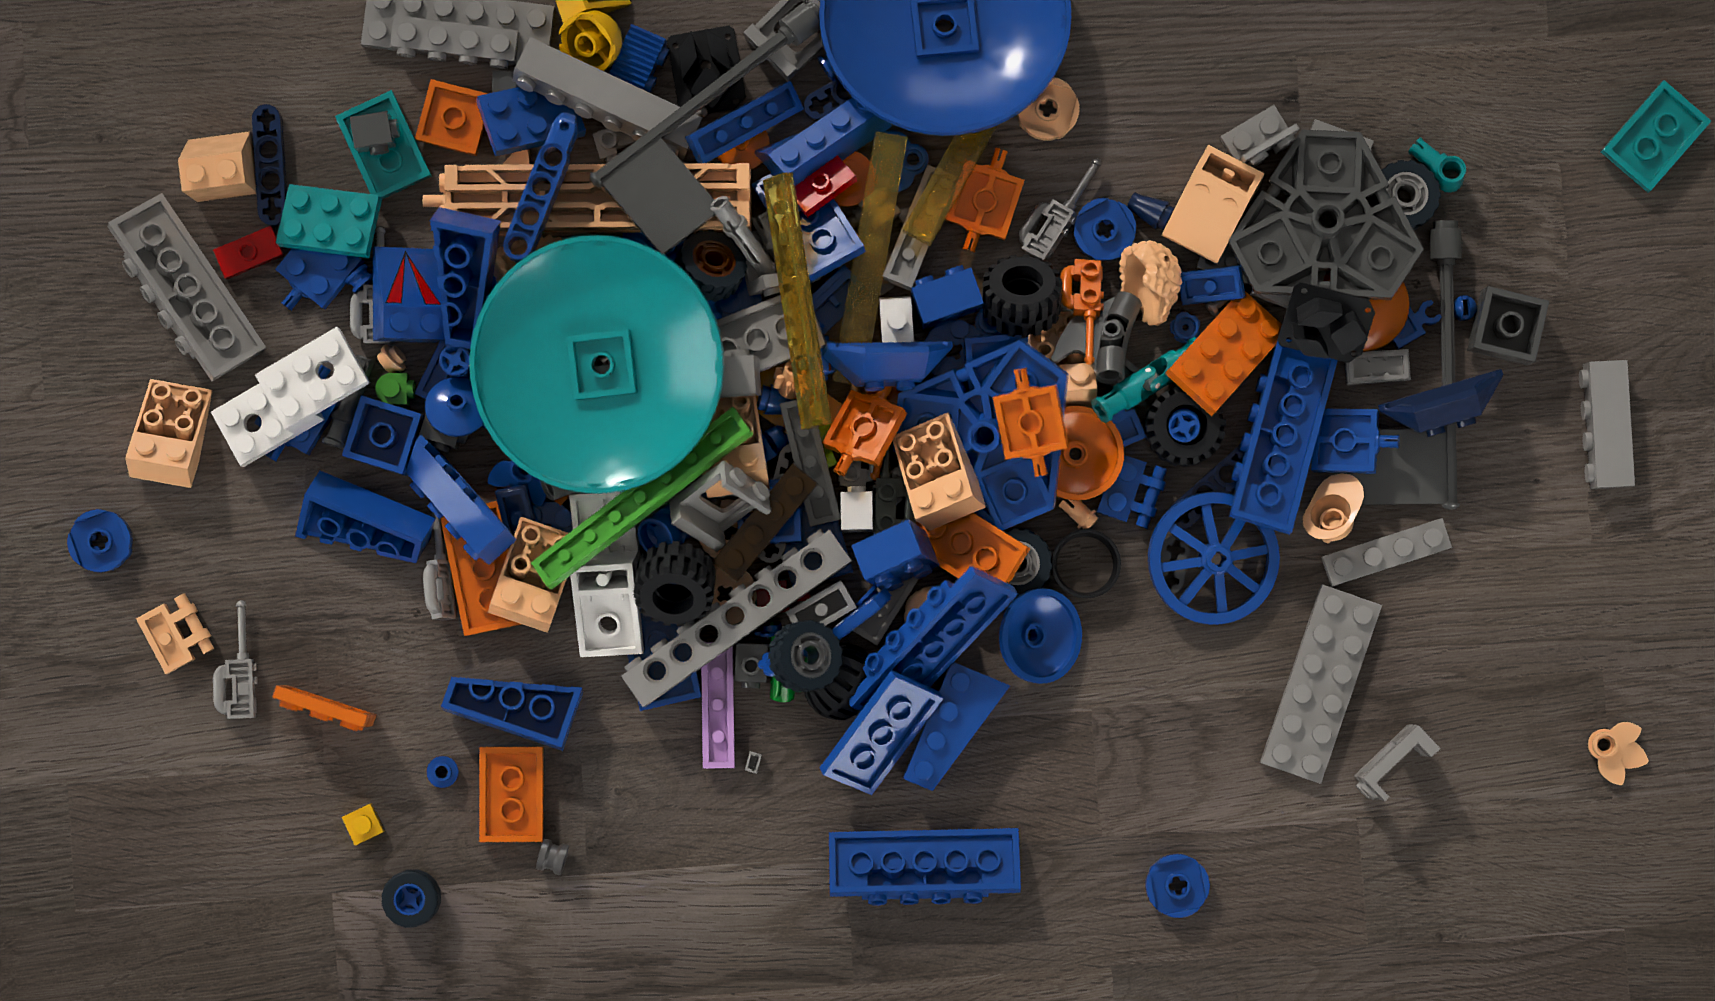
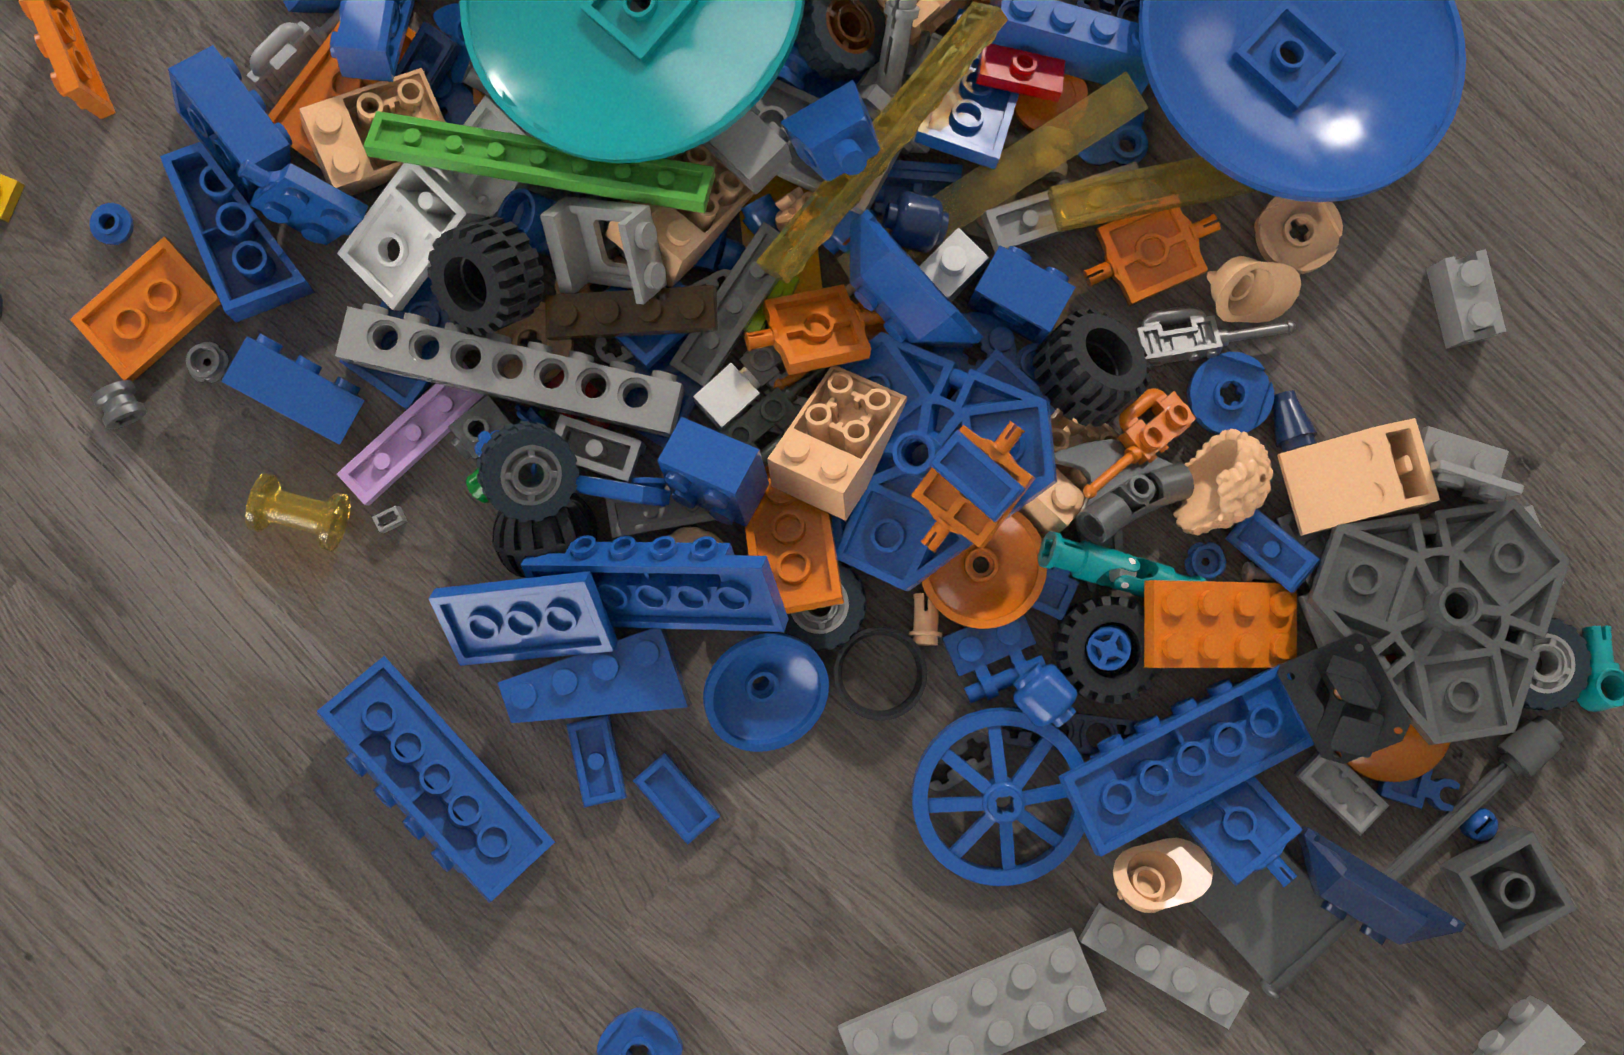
camera: 50 degrees right, 0 degrees up
none -> blue slope [168,45,293,206]
none -> flat silver plate [186,342,229,383]
none -> blue wedge [221,333,365,445]
none -> blue plate [238,159,368,245]
none -> clear yellow piece [245,473,350,552]
none -> blue plate [566,714,627,807]
none -> blue tile [633,752,720,845]
none -> blue torso [781,80,880,181]
none -> dark blue head [882,191,949,253]
none -> blue tile [928,430,1026,522]
none -> blue head [1013,663,1077,728]
none -> light nougat piece [1206,256,1301,323]
none -> light grey brick [1426,249,1506,349]

